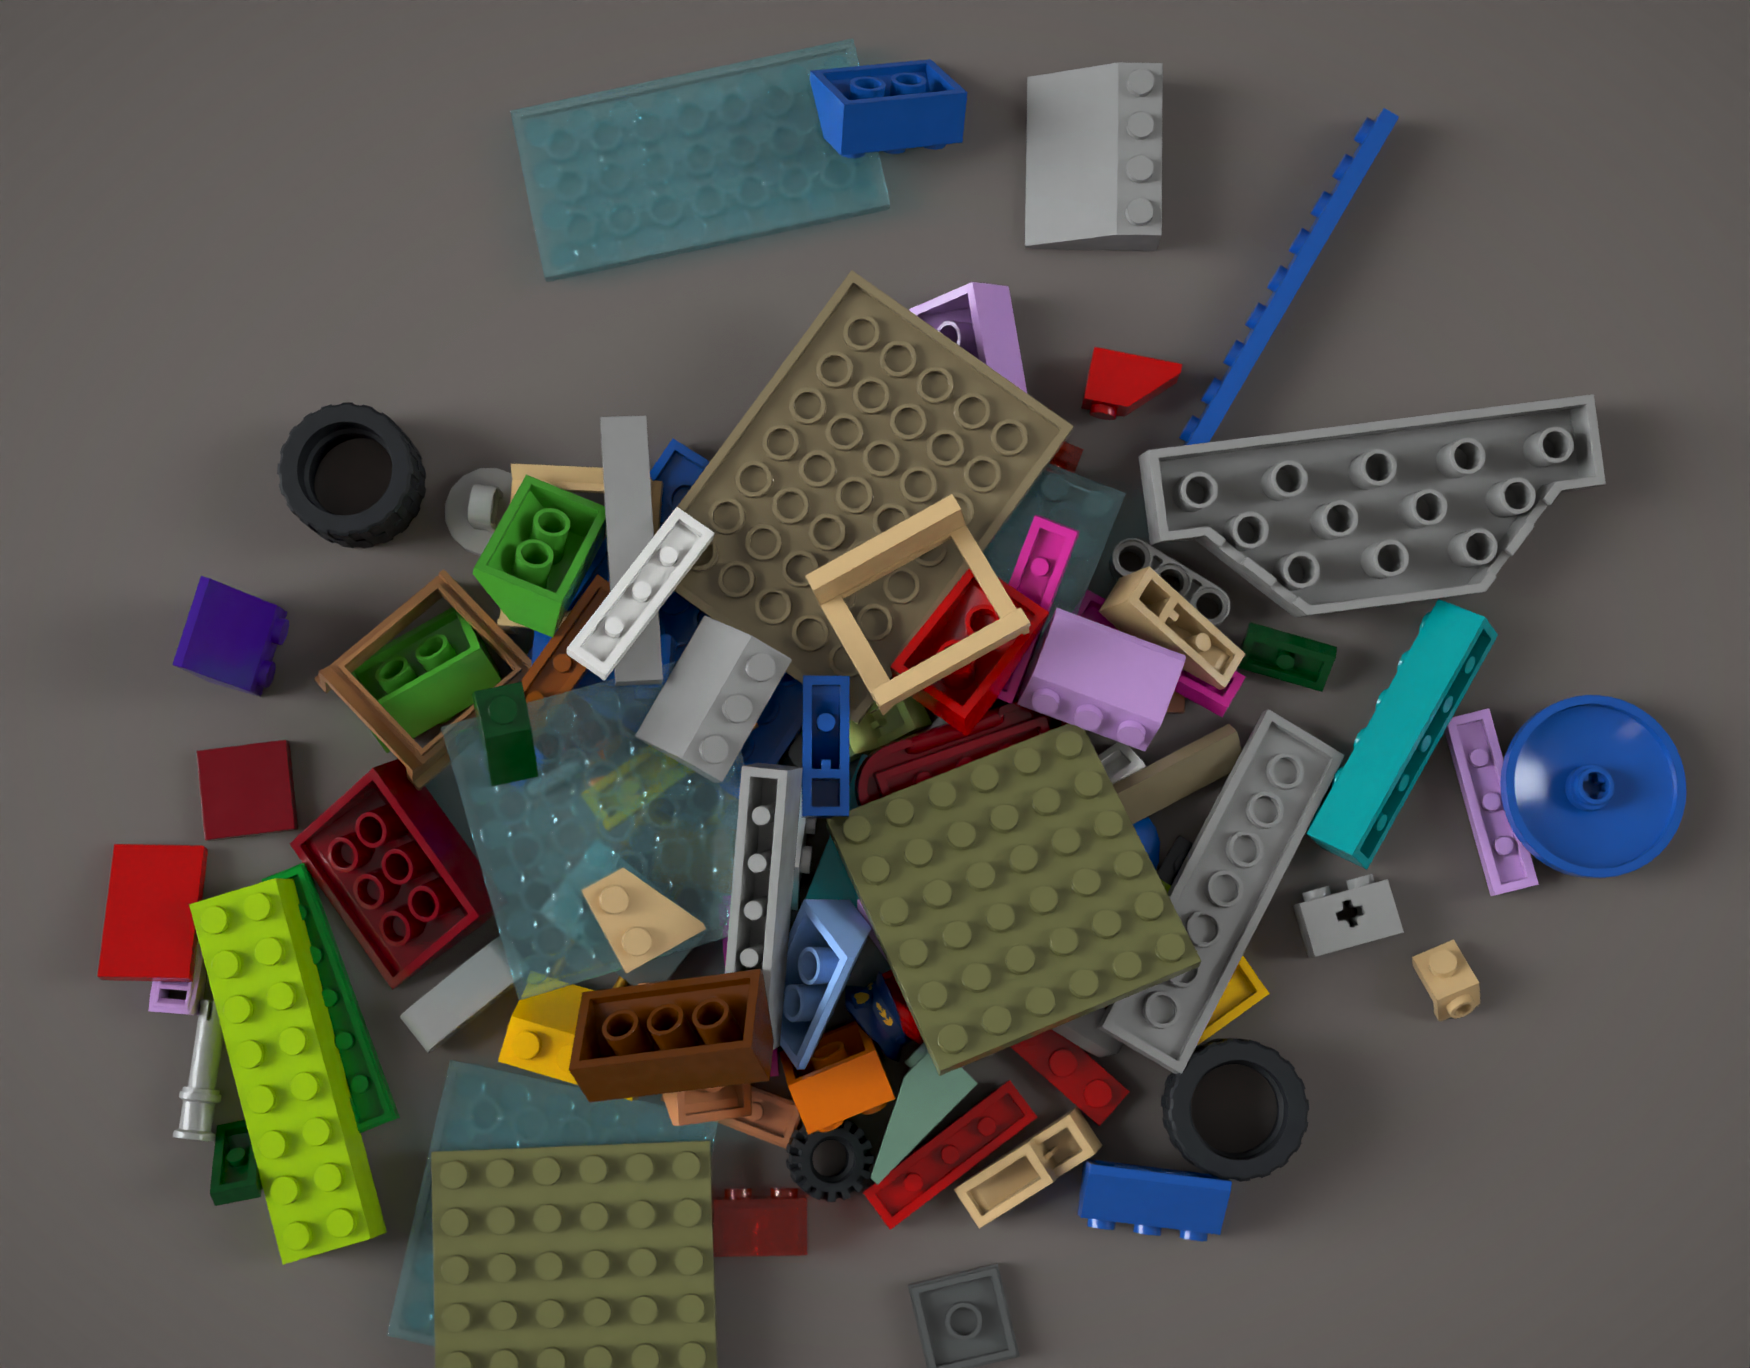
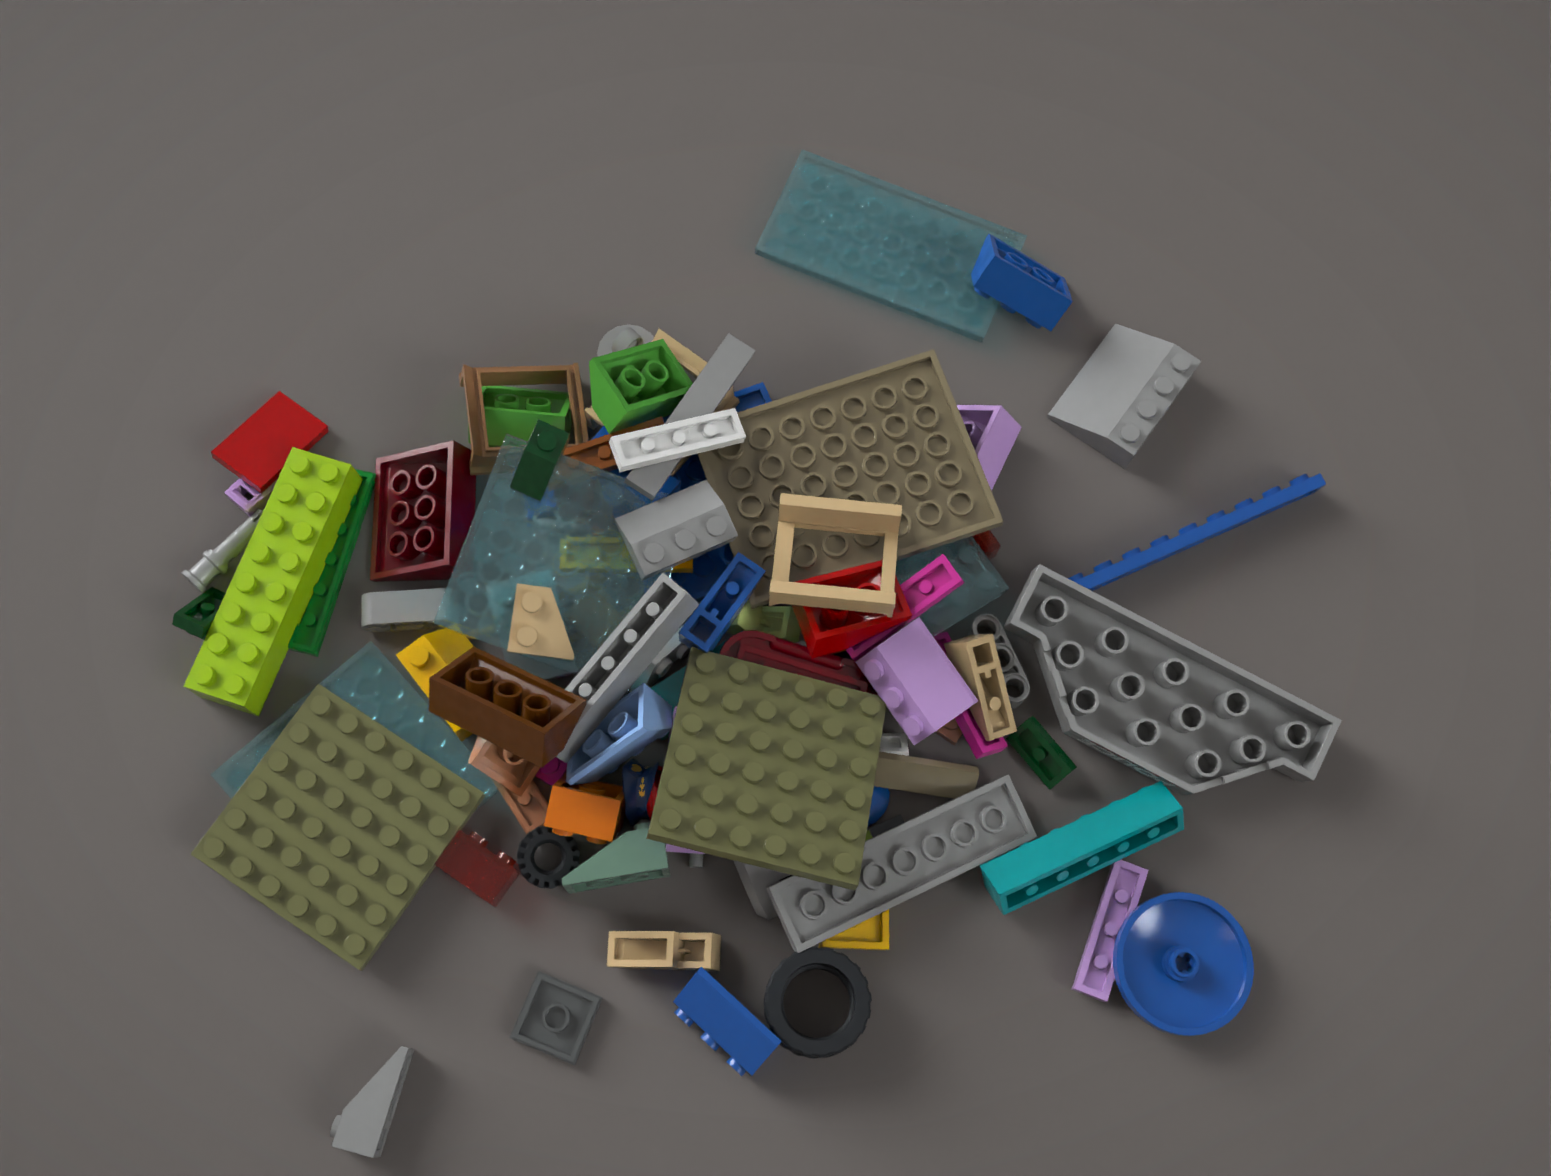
camera: 25 degrees right, 10 degrees down
dark purple slope [172,576,289,697] -> none
dark red tile [196,740,298,841] -> none
black tyre [277,402,426,548] -> none
red plate [862,1080,1037,1230] -> none
red plate [1010,1029,1130,1126] -> none
red slope [1081,347,1183,420] -> none
light grey brick [1293,874,1404,958] -> none
tan bracket [1412,939,1480,1021] -> none

